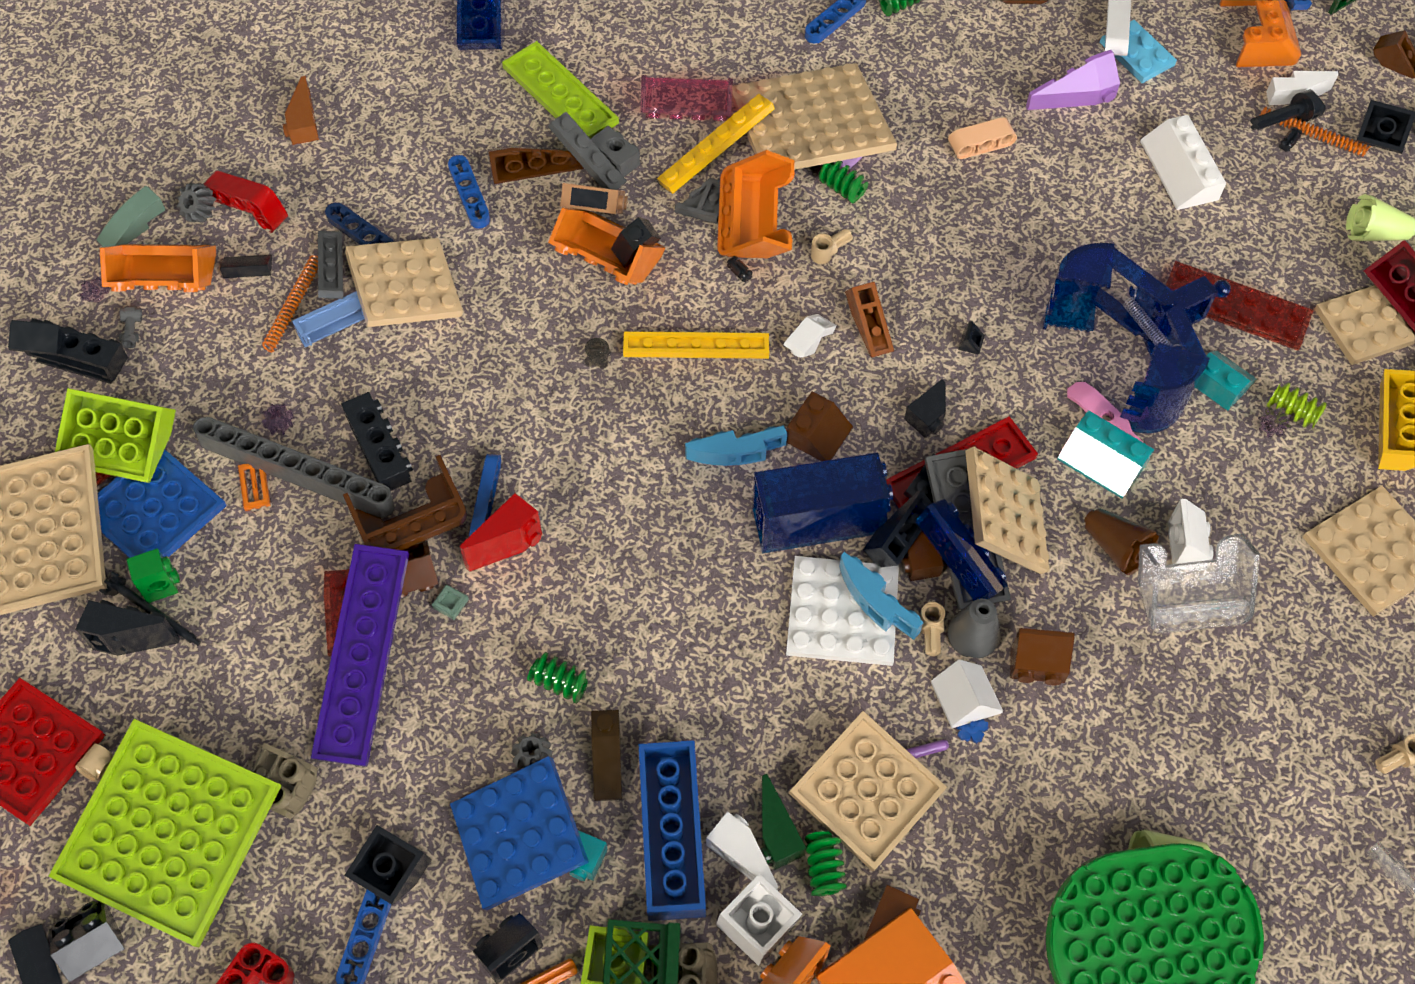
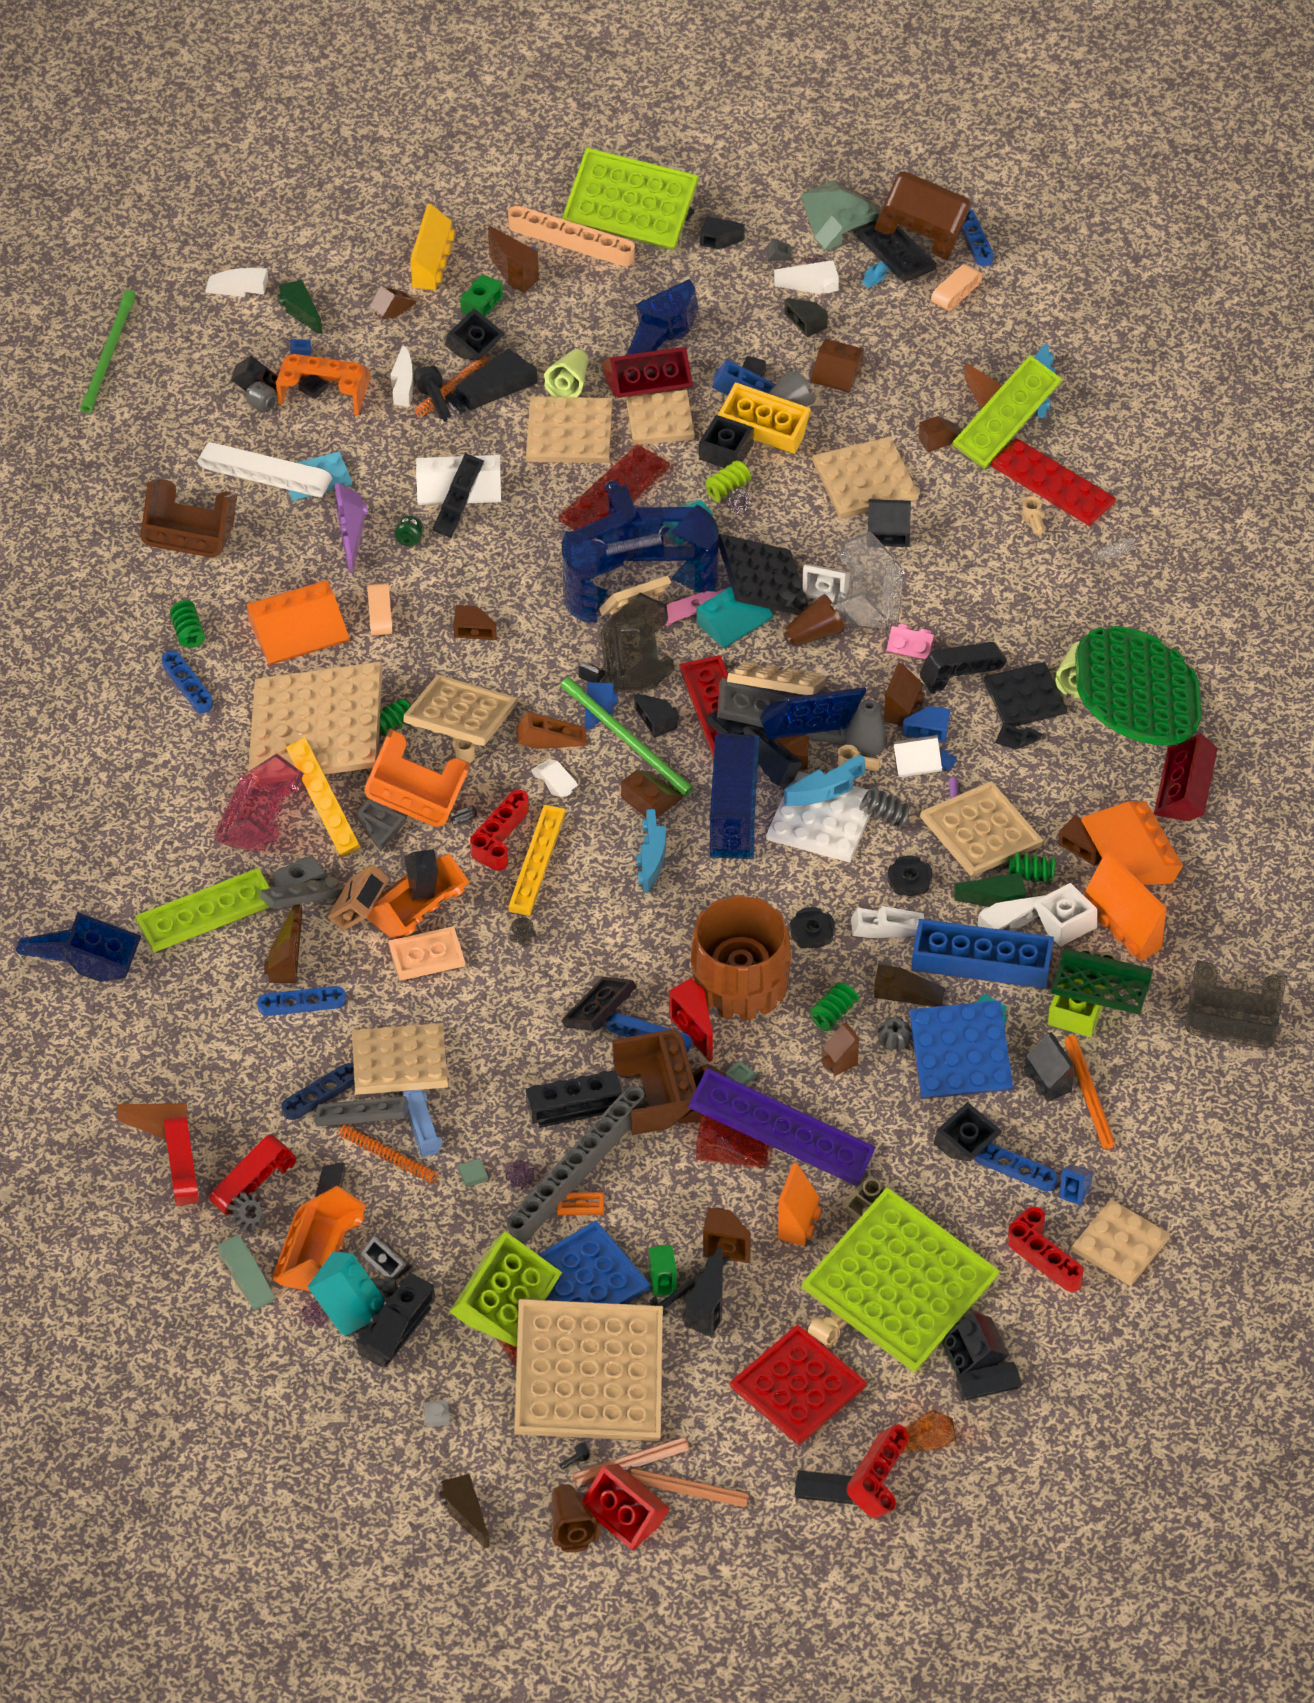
camera: 75 degrees left, 10 degrees down
none -> red beam [163,1116,199,1206]
none -> orange slope [246,580,350,665]
none -> black plate [299,374,328,399]
none -> teal slope [307,1252,385,1336]
none -> black slope [360,1235,412,1280]
none -> light nougat plate [388,926,465,981]
none -> dark green head [394,515,424,546]
none -> tan plate [403,674,517,746]
none -> black slope [432,453,484,538]
none -> reddish brown slope [453,605,497,640]
none -> black slope [455,348,538,410]
none -> sand green tile [458,1158,488,1188]
none -> red beam [470,790,529,871]
none -> tan plate [526,396,613,463]
none -> bright green piece [560,677,694,797]
none -> black plate [561,976,637,1031]
none -> blue slope [585,682,618,729]
none -> tan plate [599,575,671,616]
none -> clear smoke windscreen [601,592,675,692]
none -> dark orange wheel [691,895,791,1020]
none -> black brick [699,415,754,468]
none -> reddish brown slope [703,1207,751,1263]
none -> black plate [716,533,809,615]
none -> orange slope [778,1163,822,1247]
none -> black plate [790,907,835,949]
none -> reddish brown slope [821,1022,859,1076]
none -> white slope [851,906,924,938]
none -> dark grey piece [859,787,909,830]
none -> black slope [867,499,911,547]
none -> bright pink bracket [886,624,935,660]
none -> black plate [888,855,933,896]
none -> blue slope [903,706,950,742]
none -> black beam [920,642,1007,694]
none -> black plate [984,662,1067,727]
none -> black slope [995,722,1043,749]

